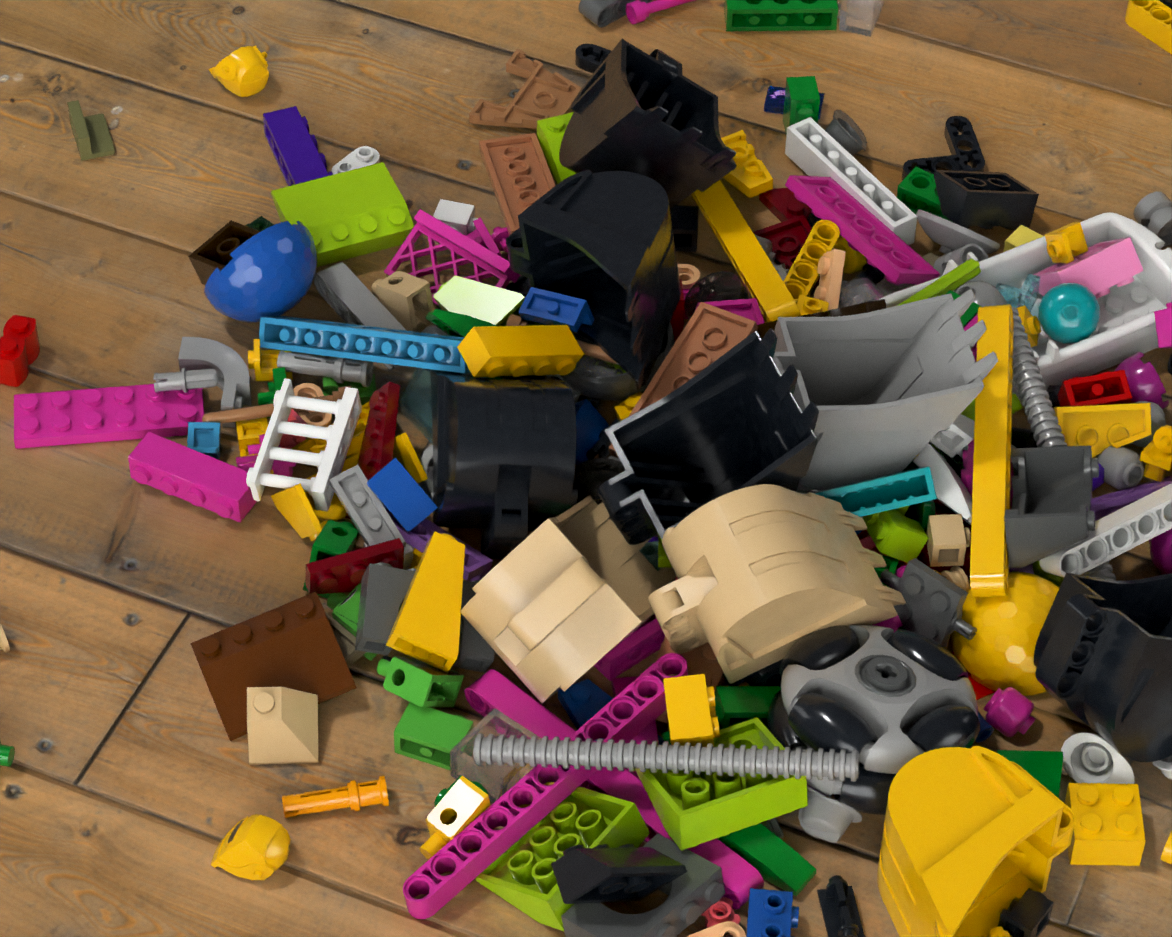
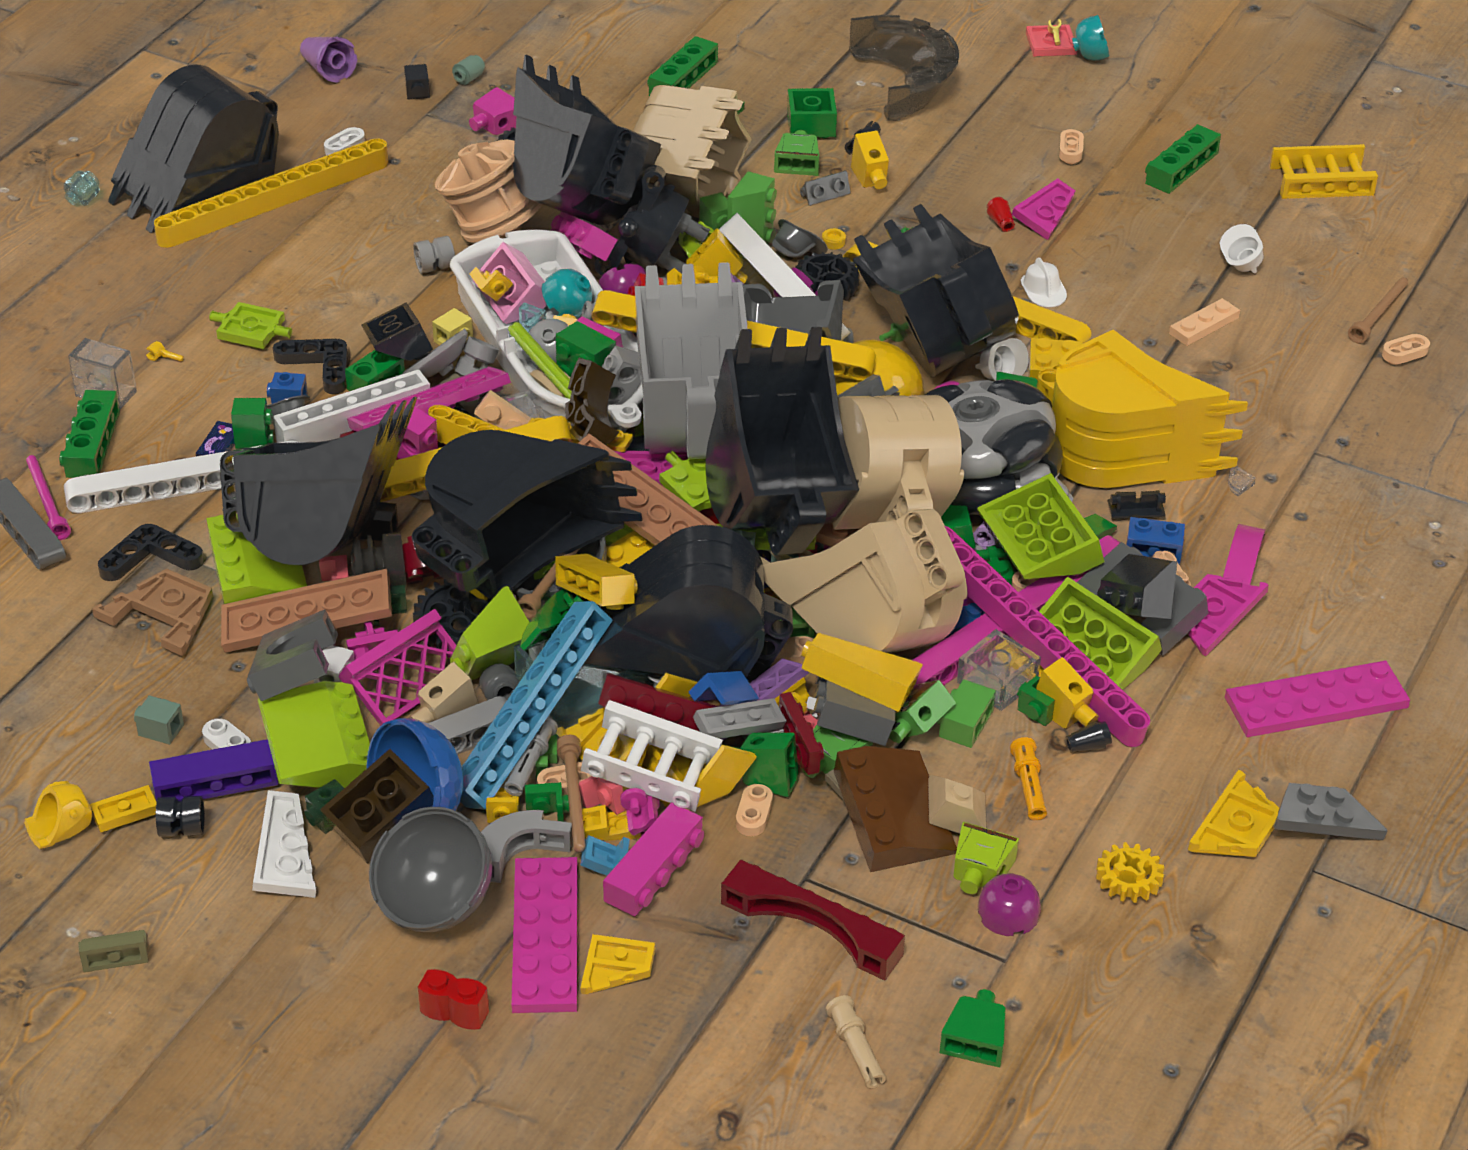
camera: 85 degrees left, 5 degrees down
light grey axle [153,368,217,393] -> none
yellow helmet [211,814,291,880] -> none
light grey piece [473,733,859,782] -> none
blue panel [519,287,594,332] -> none
yellow brick [663,674,720,747] -> none
none -> white beam [64,440,298,513]
none -> yellow plate [90,785,157,833]
none -> sand green brick [134,695,184,745]
none -> yellow hand [146,341,184,362]
none -> black wheel [156,796,205,837]
none -> lime plate [209,302,292,349]
none -> dark grey arch [247,609,338,701]
none -> white wing [252,790,316,898]
none -> blue brick [267,372,308,404]
none -> dark grey piece [369,807,492,932]
none -> dark pink brick [397,406,438,459]
none -> yellow wing [580,934,656,995]
none -> dark red arch [721,859,905,981]
none -> light nougat plate [736,784,773,836]
none -> lime torso [953,822,1019,894]
none -> magenta cylinder [977,873,1041,936]
none -> black cone [1066,720,1112,753]
none -> yellow gear [1096,842,1164,903]

